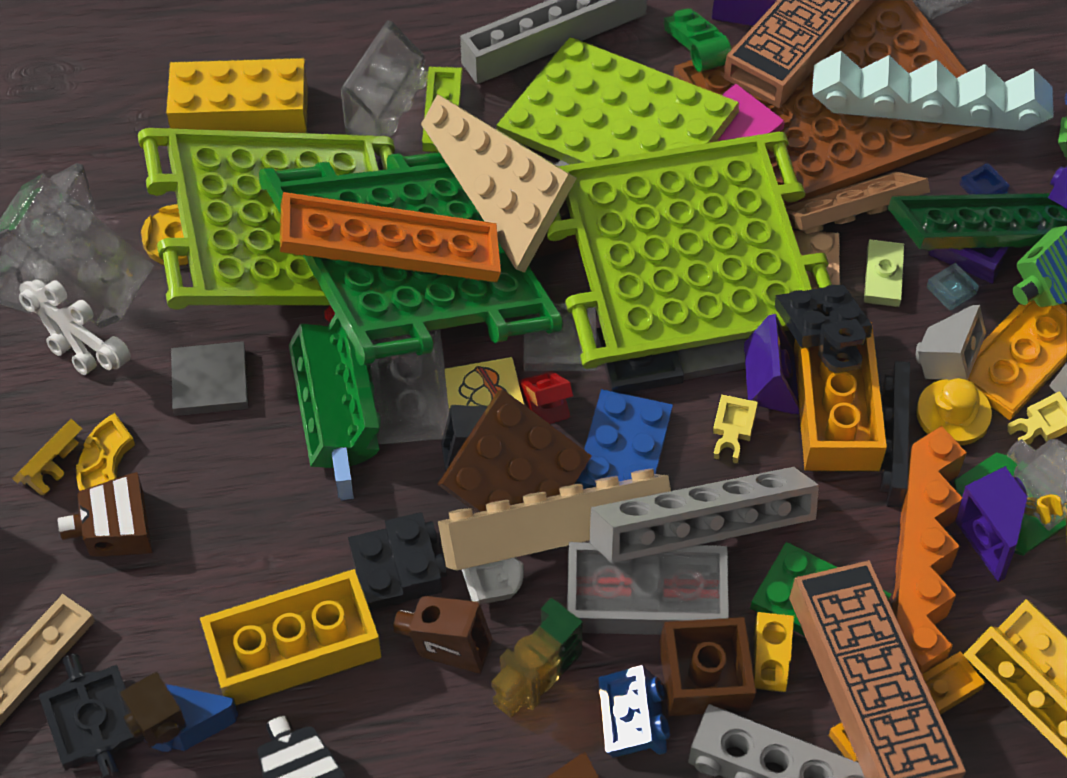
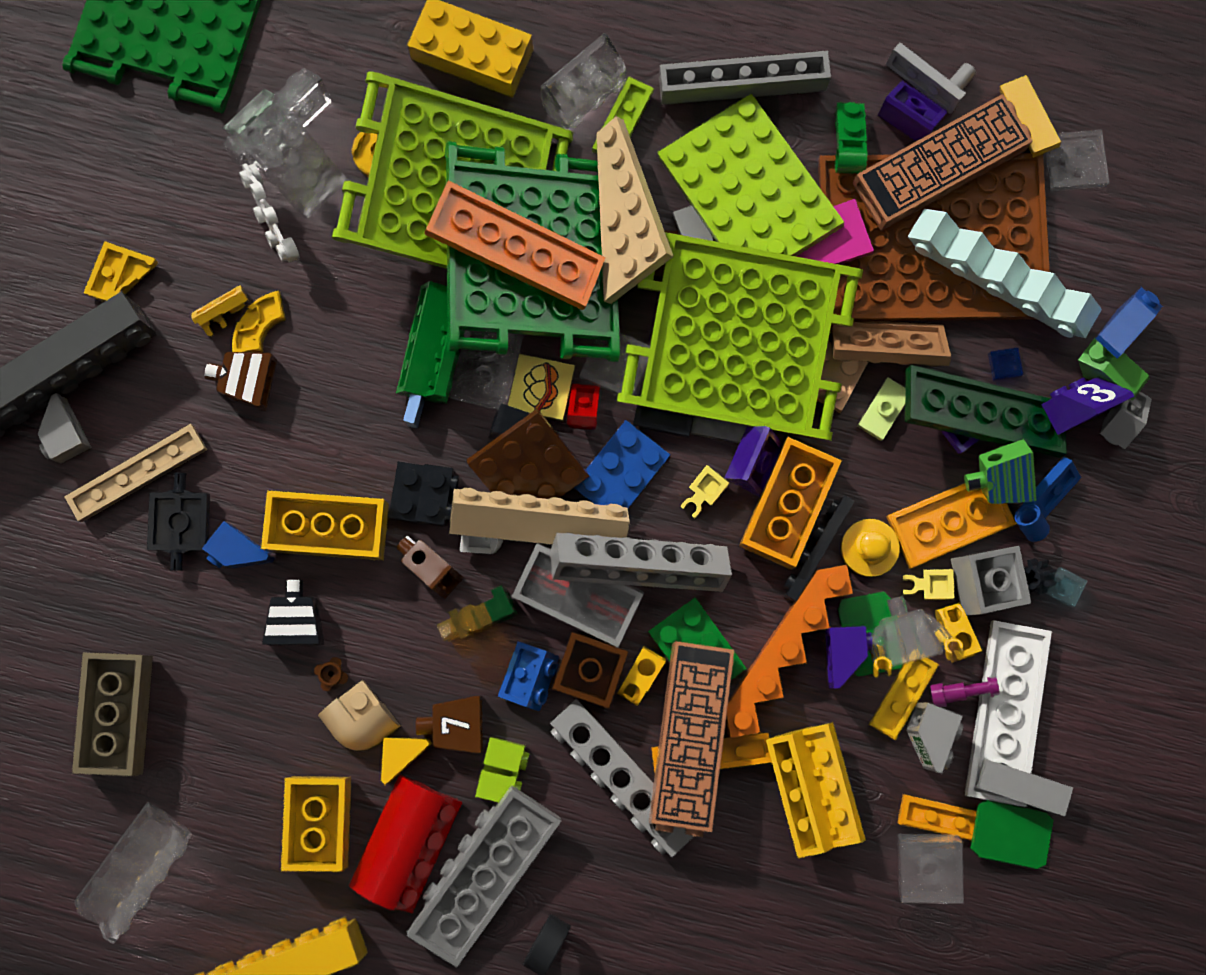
camera: 25 degrees right, 25 degrees up
dark brown brick [120,671,187,748] -> none
flat silver tile [171,341,248,416] -> none
black plate [775,284,872,373] -> none
light grey slope [916,305,986,380] -> none
clear light blue plate [926,263,979,311] -> none

